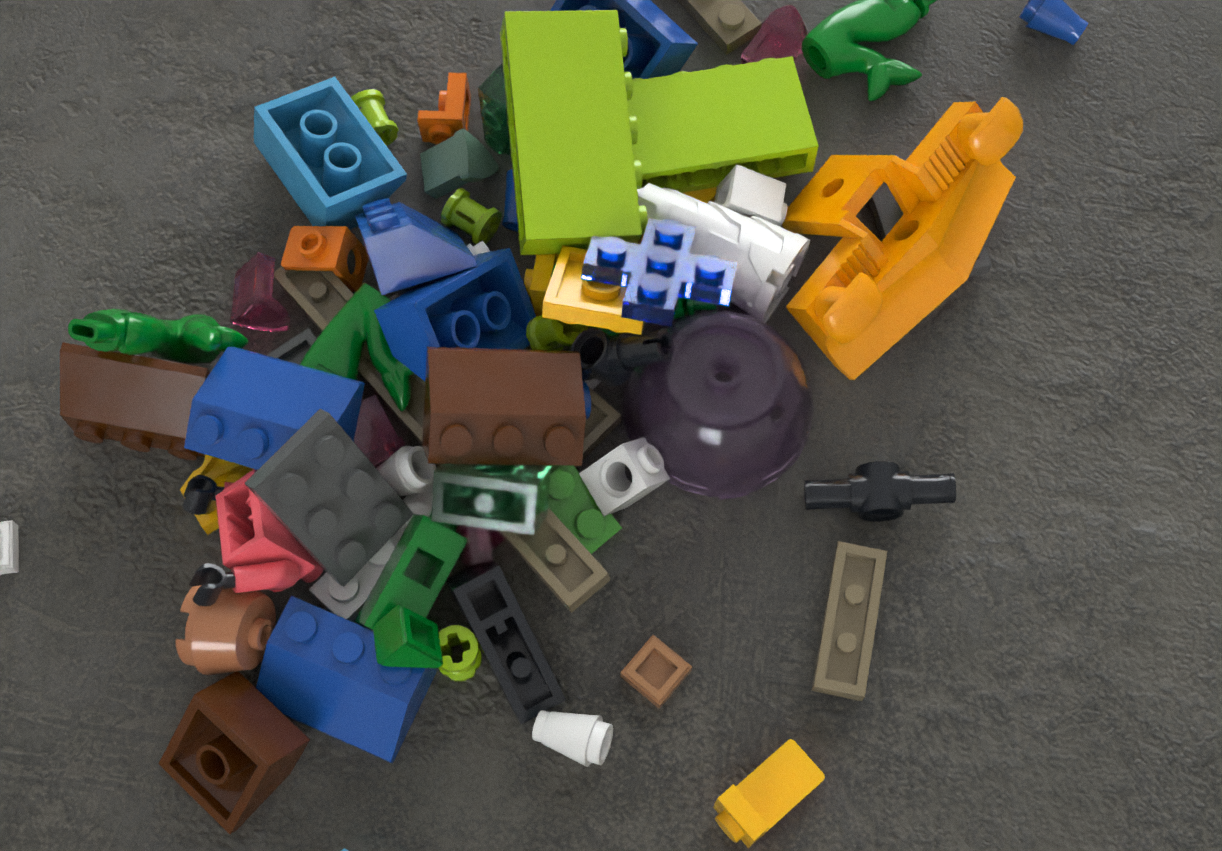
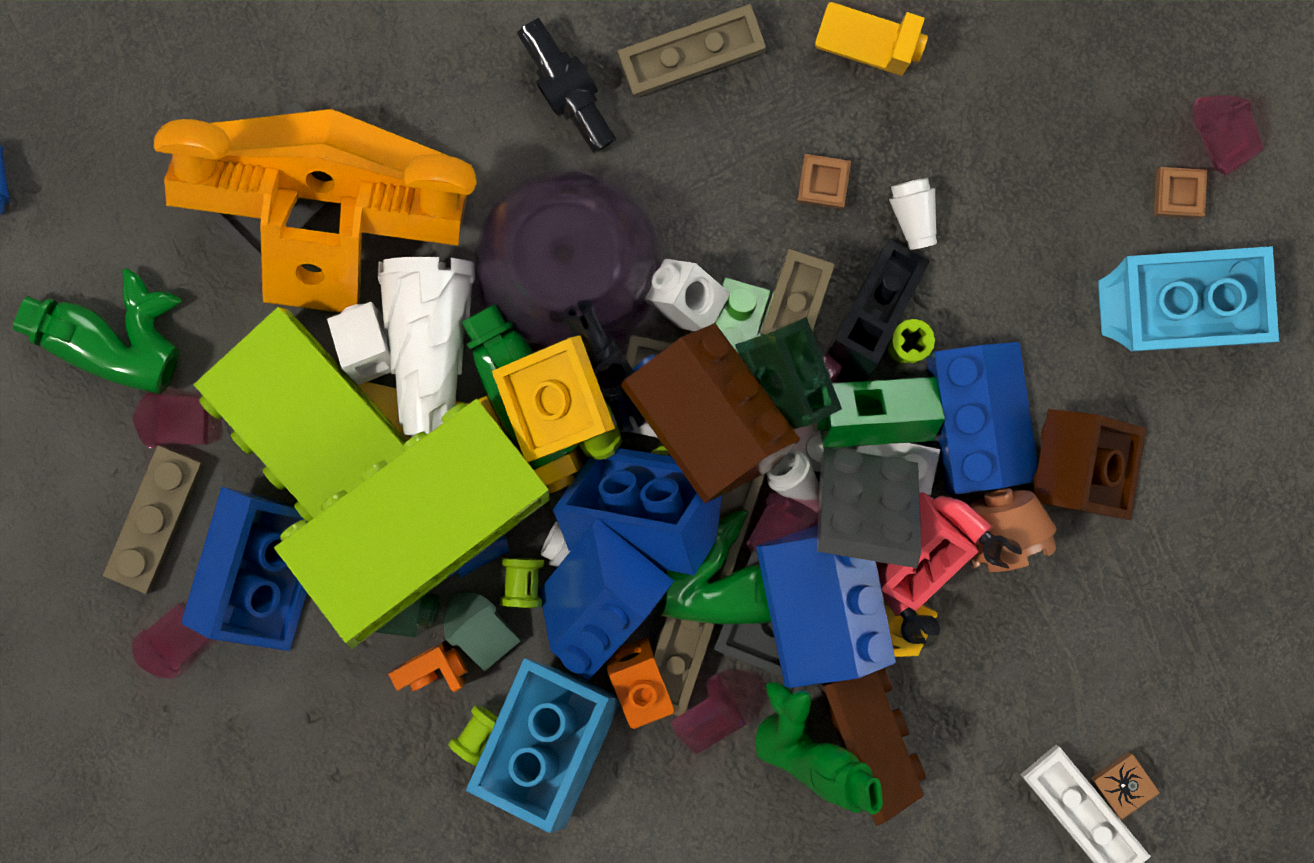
camera: 125 degrees left, 20 degrees up
green slope [373,604,443,668] -> none
clear blue plate [581,218,738,326] -> none

